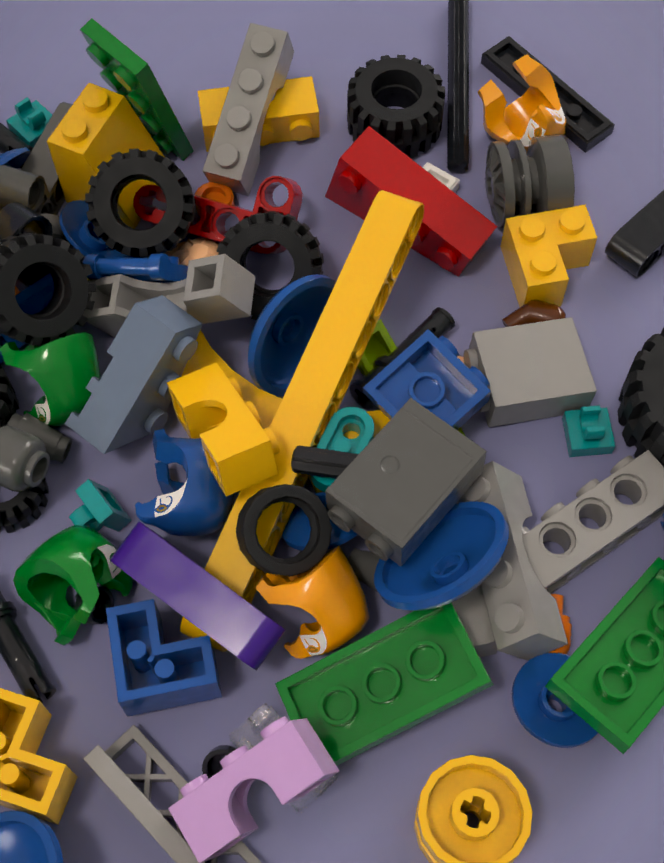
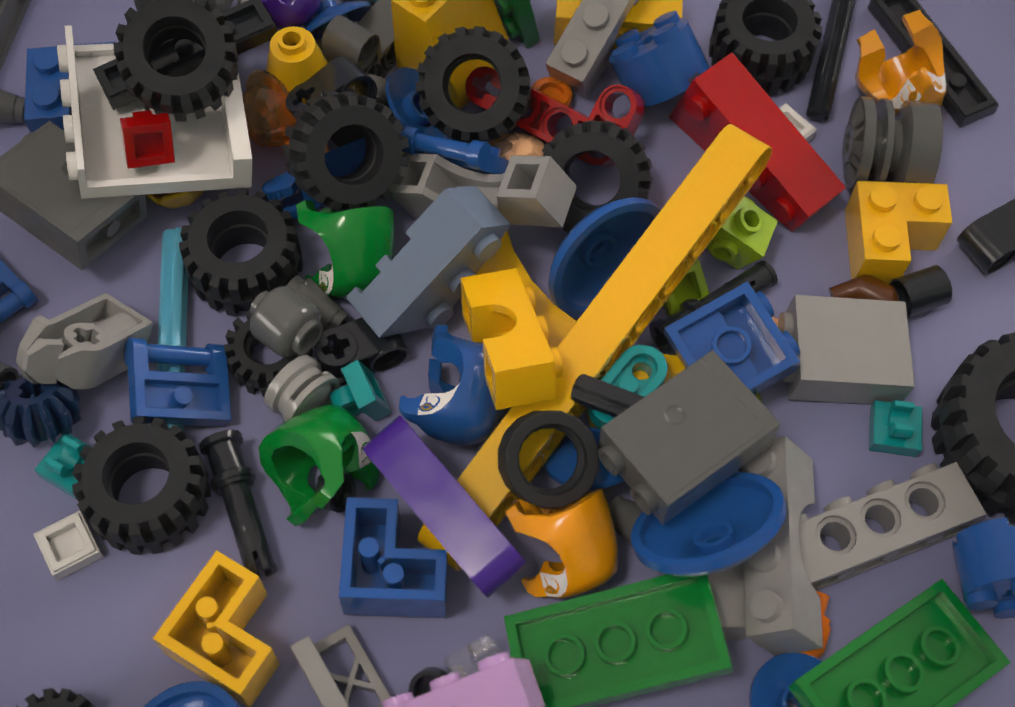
camera: 10 degrees right, 0 degrees up
none -> light grey wheel [264,354,340,422]
none -> black piece [314,317,409,386]
none -> blue brick [609,11,709,107]
none -> lime brick [706,196,778,270]
none -> black beam [890,265,952,318]

